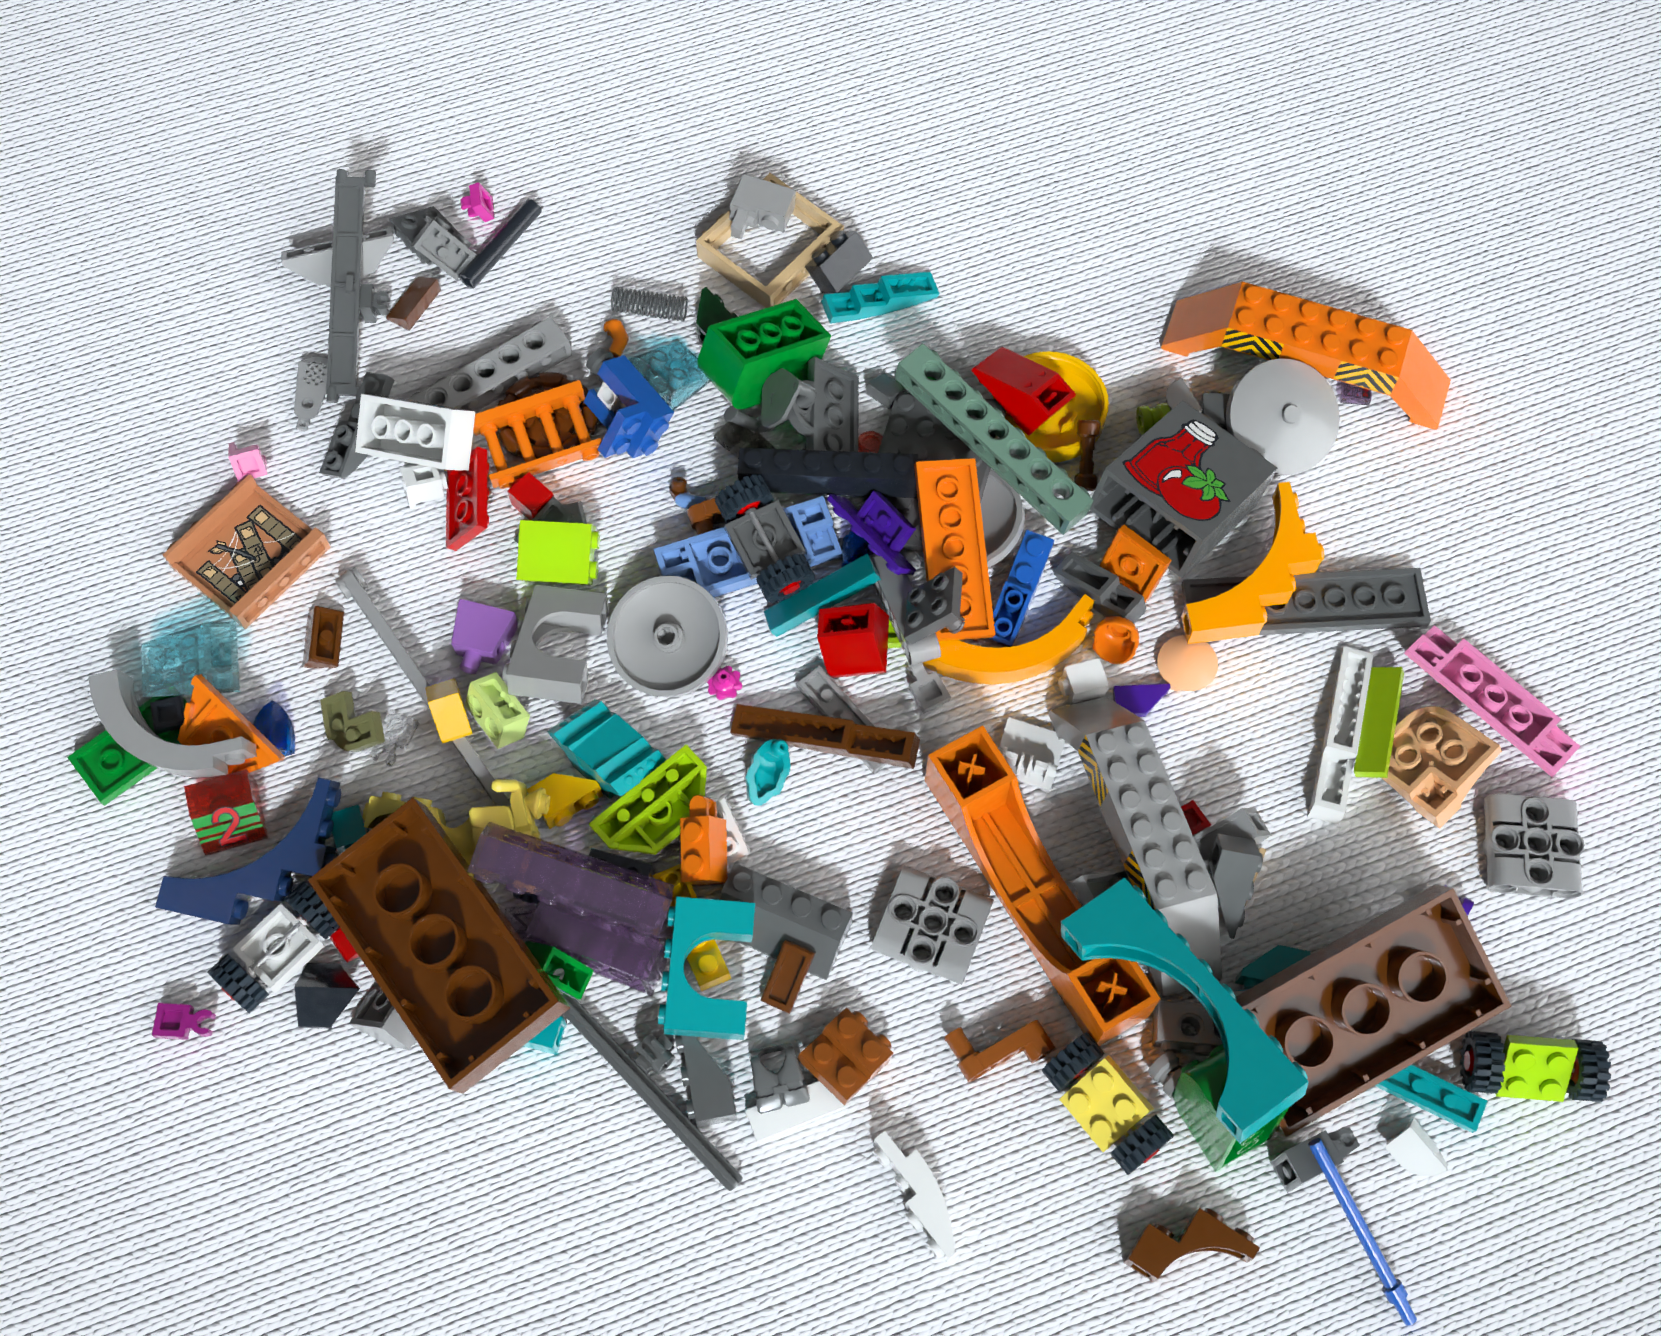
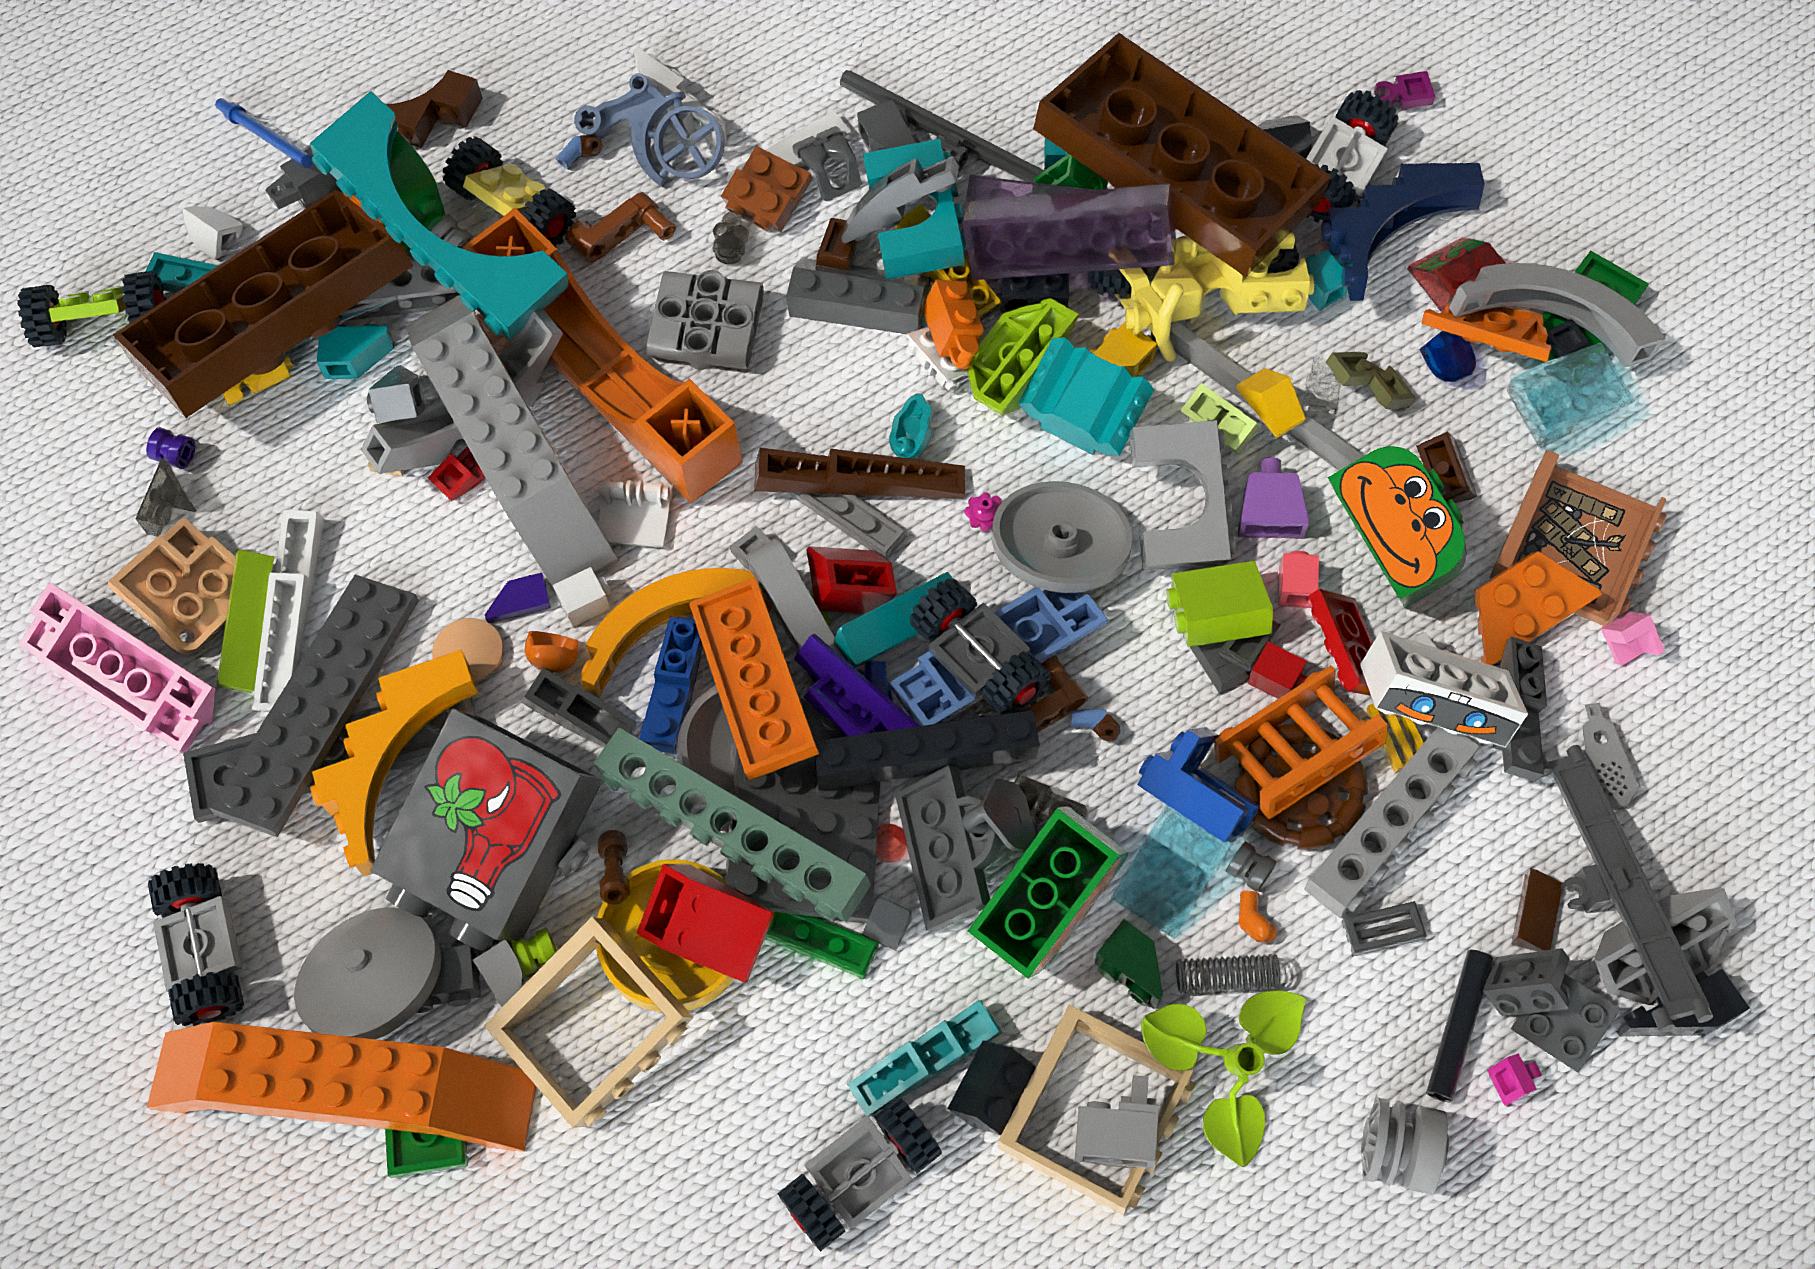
camera: 170 degrees right, 0 degrees up
dark grey plate [904,566,965,644] -> none
orange tile [1099,525,1172,603] -> none
light grey connector [1482,794,1585,898] -> none
none -> clear smoke slope [135,459,197,537]
none -> plate [148,863,244,1026]
none -> dark grey plate [210,574,419,837]
none -> tan window [484,917,694,1128]
none -> arm [556,135,603,169]
none -> sand blue piece [574,73,725,187]
none -> clear smoke piece [712,212,749,264]
none -> plate [777,1097,942,1252]
none -> slope [841,156,959,244]
none -> lime plant [1141,991,1306,1167]
none -> coral brick [1278,551,1319,608]
none -> brick [1327,446,1467,608]
none -> dark grey tile [1341,901,1427,957]
none -> light grey wheel [1361,1097,1449,1195]
none -> orange wing [1474,551,1602,665]
none -> black slope [1616,969,1750,1037]

